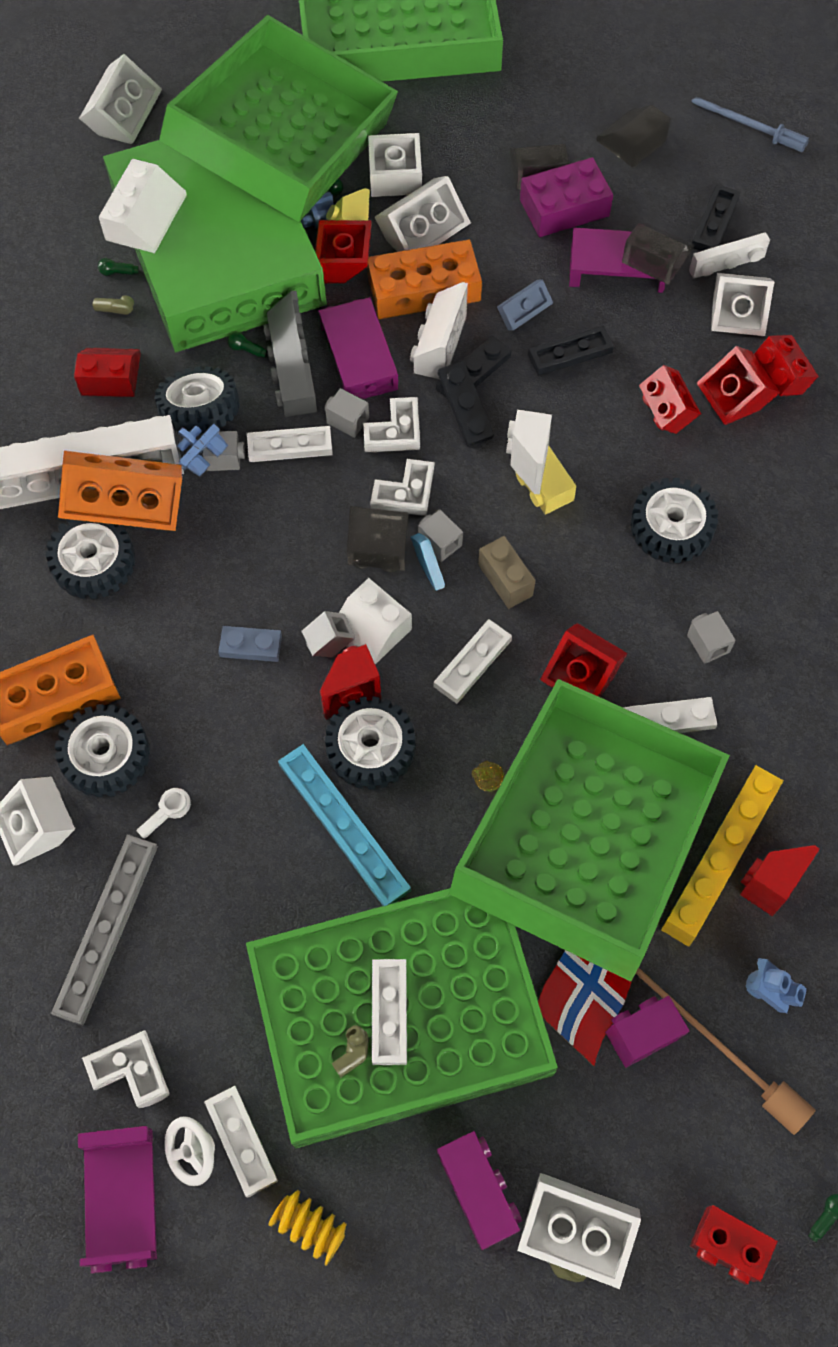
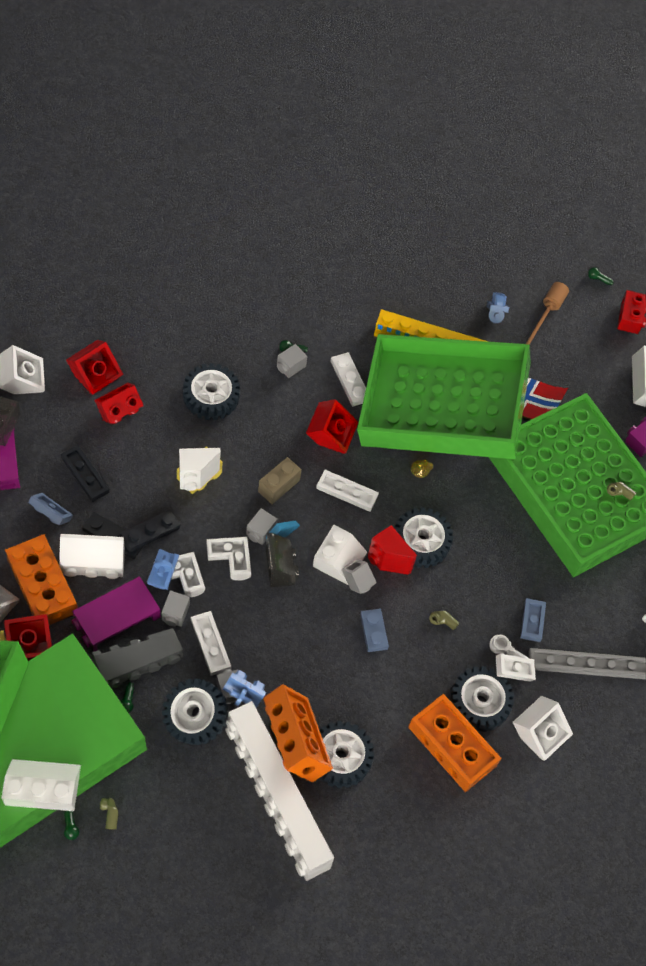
camera: 115 degrees left, 5 degrees down
red slope [74,348,141,397] -> none
medium azure plate [278,744,411,906] -> none
white plate [372,959,407,1065] -> none
magenta brick [605,996,689,1068] -> none
red slope [740,845,820,917] -> none
red brick [754,335,819,396] -> none
none -> medium blue hips [147,549,179,590]
none -> dark green piece [279,340,308,352]
none -> olive arm [429,611,460,631]
none -> white plate [496,654,536,682]
none -> sand blue plate [520,598,546,642]

